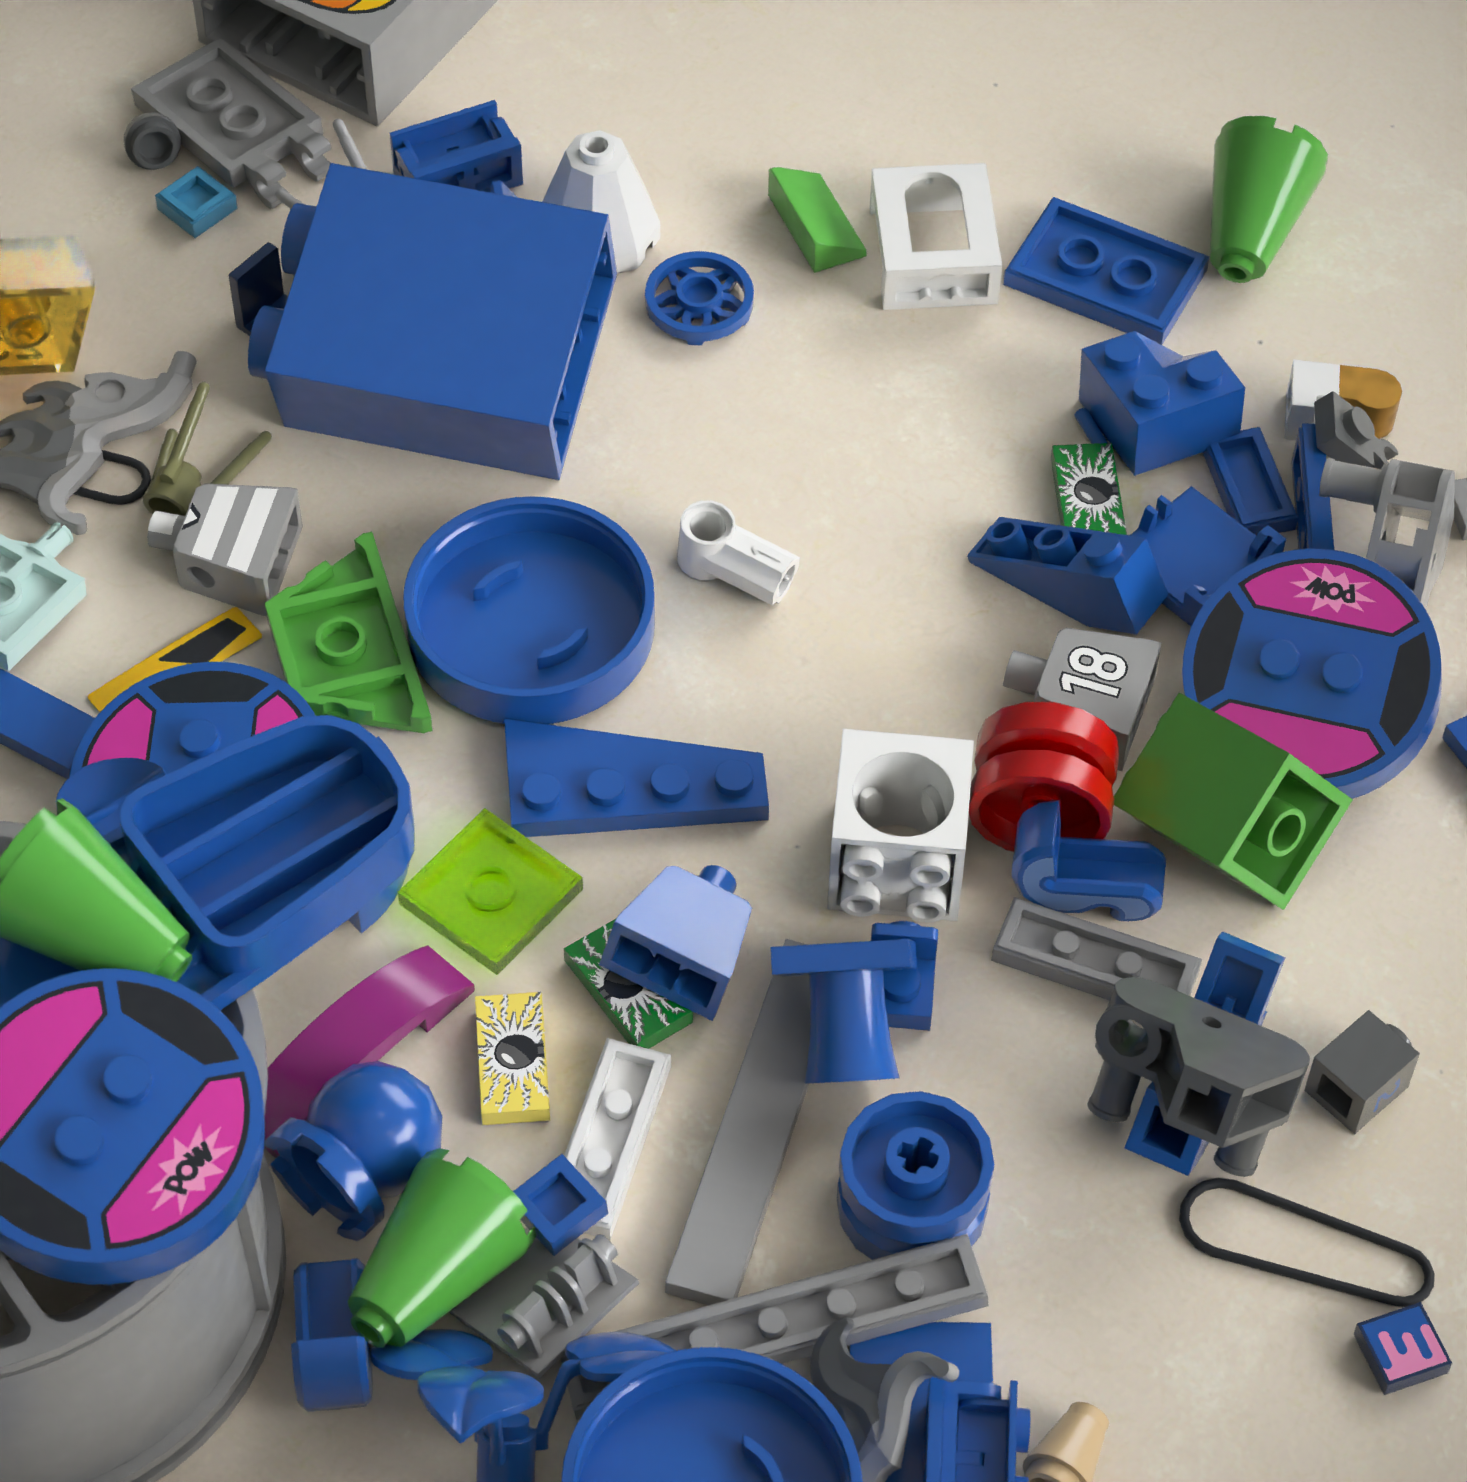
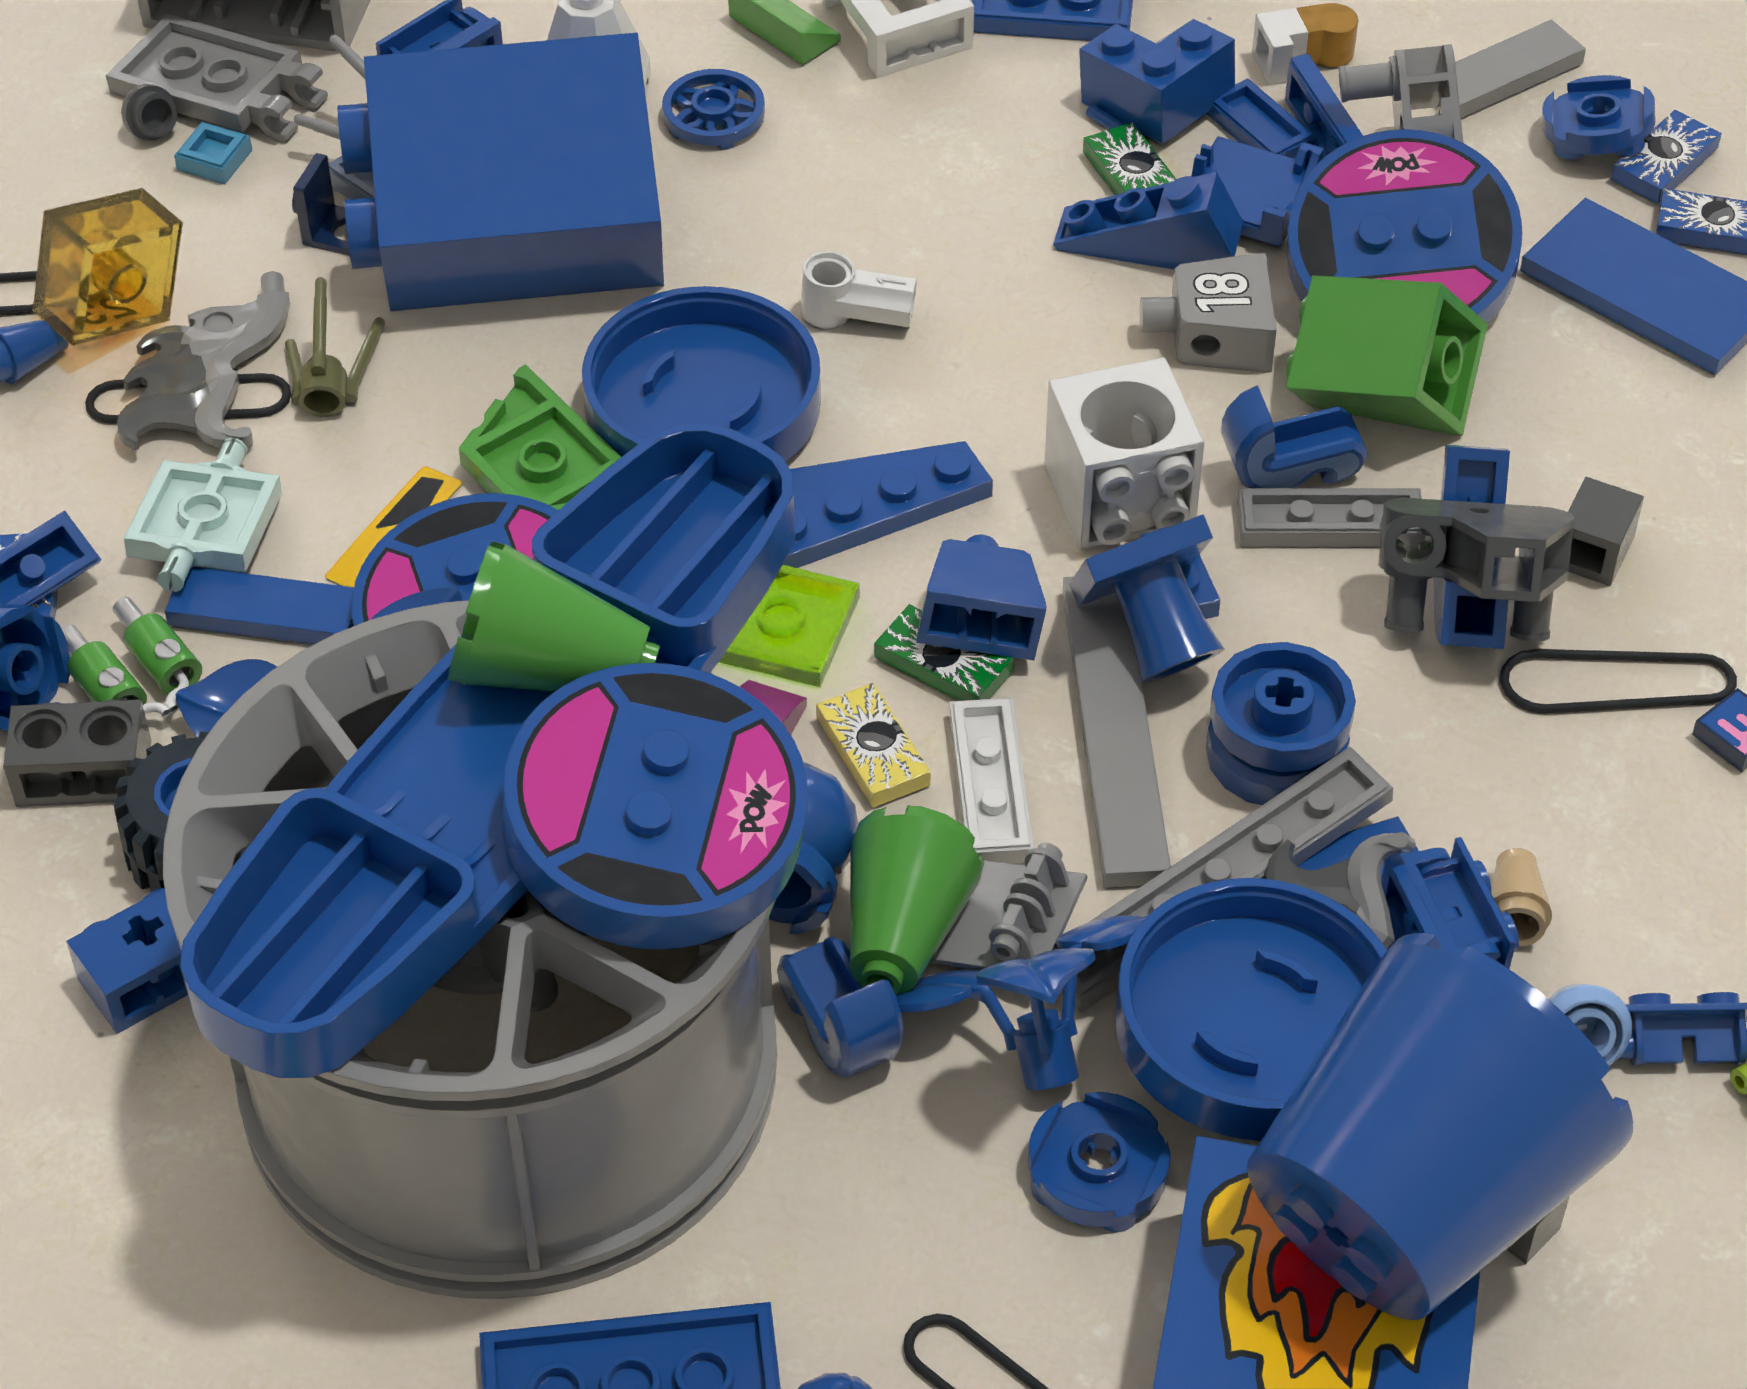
camera: 20 degrees left, 5 degrees down
light grey torso [147,484,303,616] -> none
blue tile [513,1154,608,1256] -> none
red wheel [969,702,1119,852] -> none
dark grey plate [1314,391,1398,469] -> none

